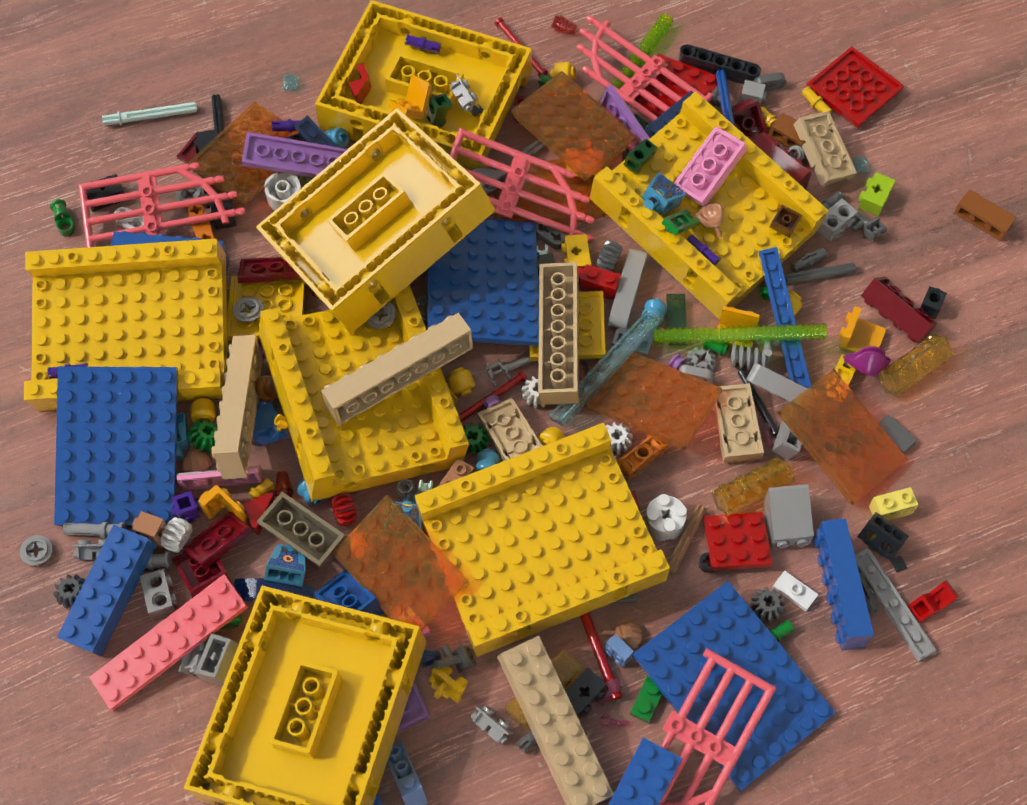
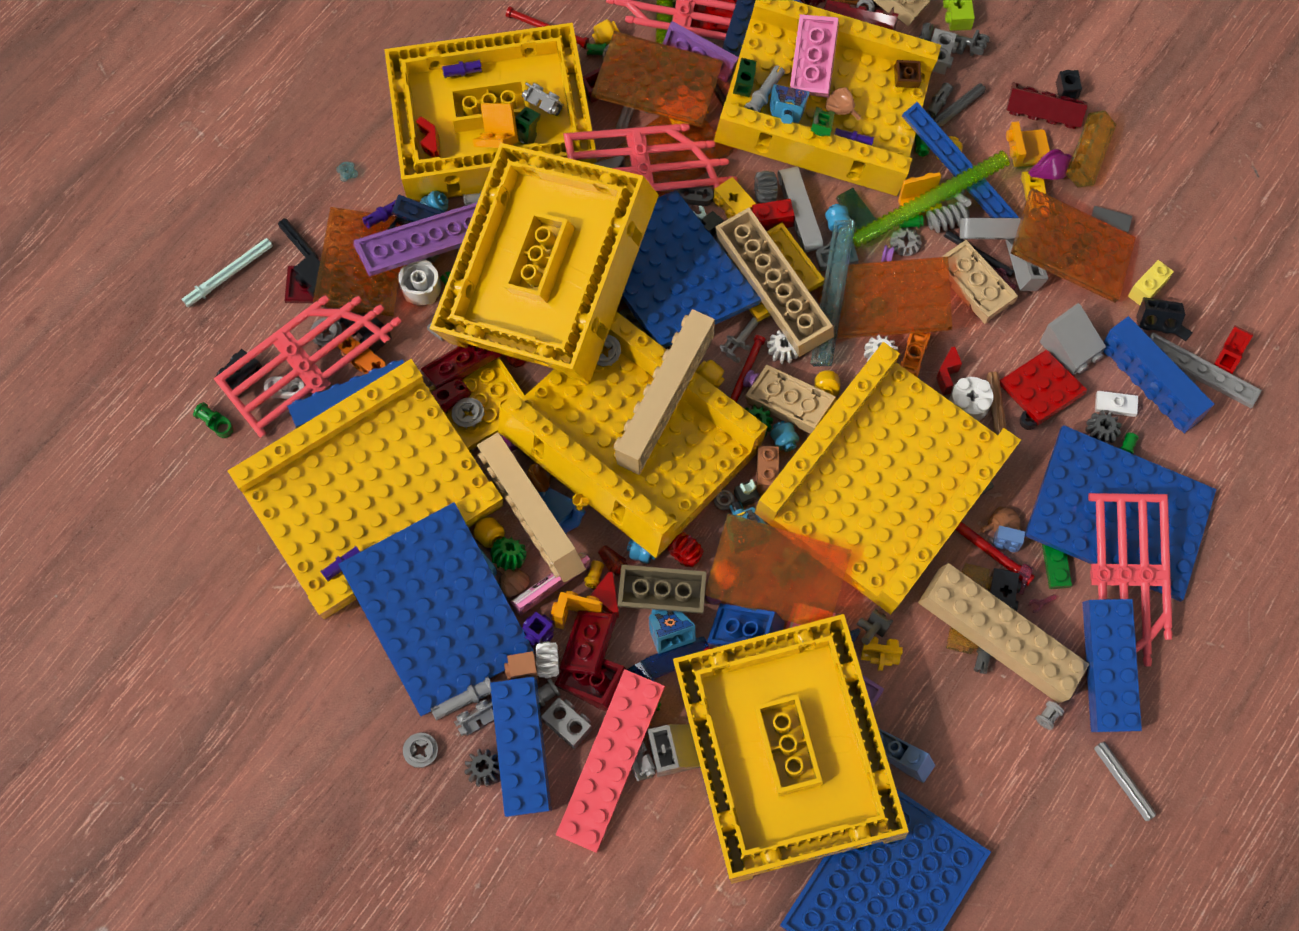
camera: 30 degrees left, 5 degrees up
light grey hinge [471,705,514,744] -> none
light grey beam [677,365,715,386] -> none
clear yellow brick [712,458,795,516] -> none
none -> dark red leg [431,379,471,414]
none -> light grey pin [744,65,785,112]
none -> red slope [936,346,962,396]

